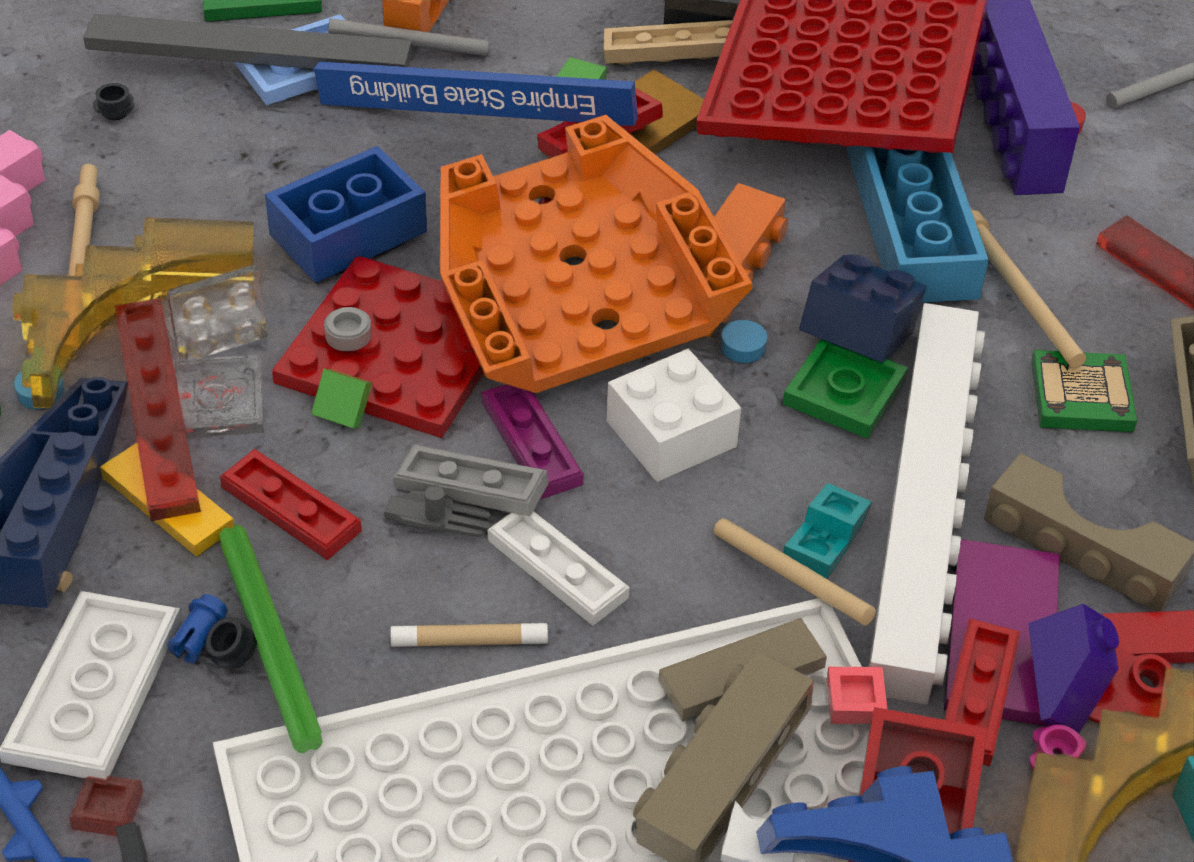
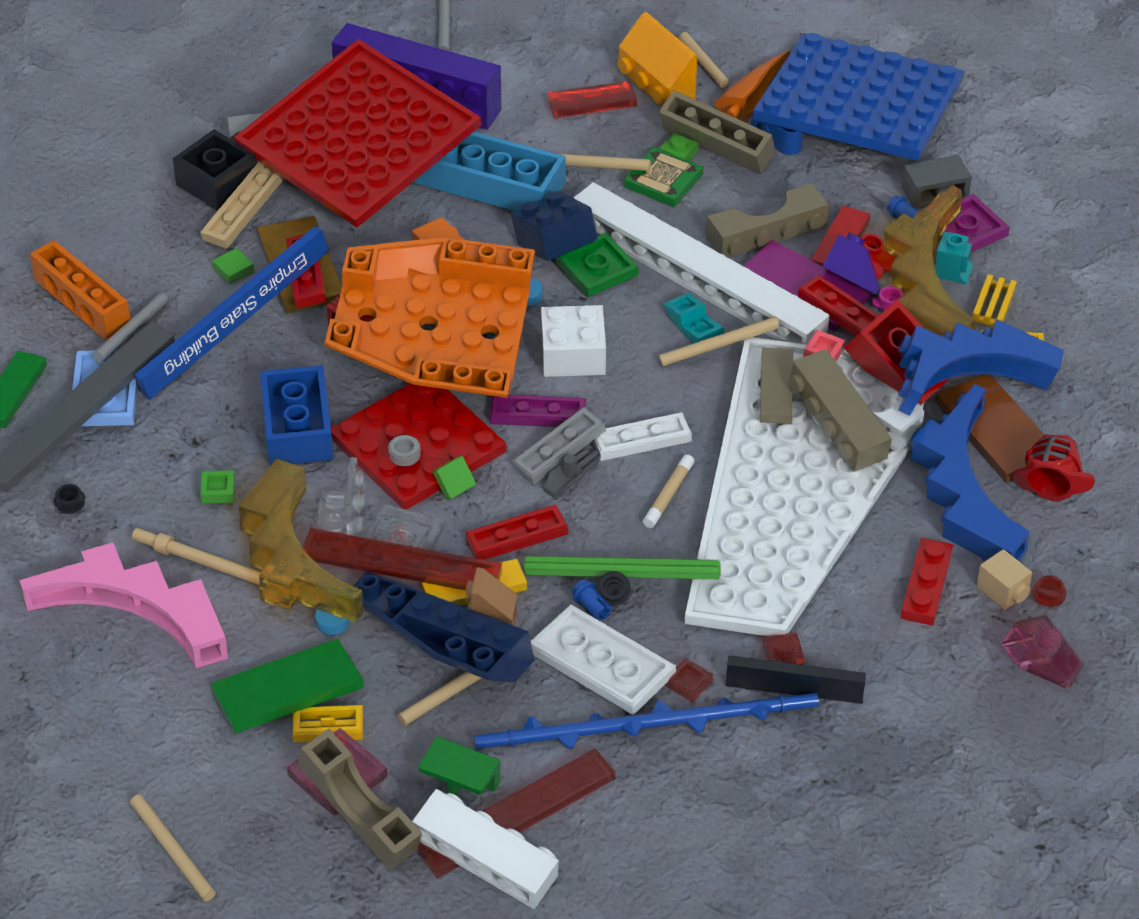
camera: 60 degrees left, 0 degrees up
none -> bright green plate [200,470,235,504]
none -> medium nougat slope [466,568,518,626]
none -> bright green plate [659,133,699,161]

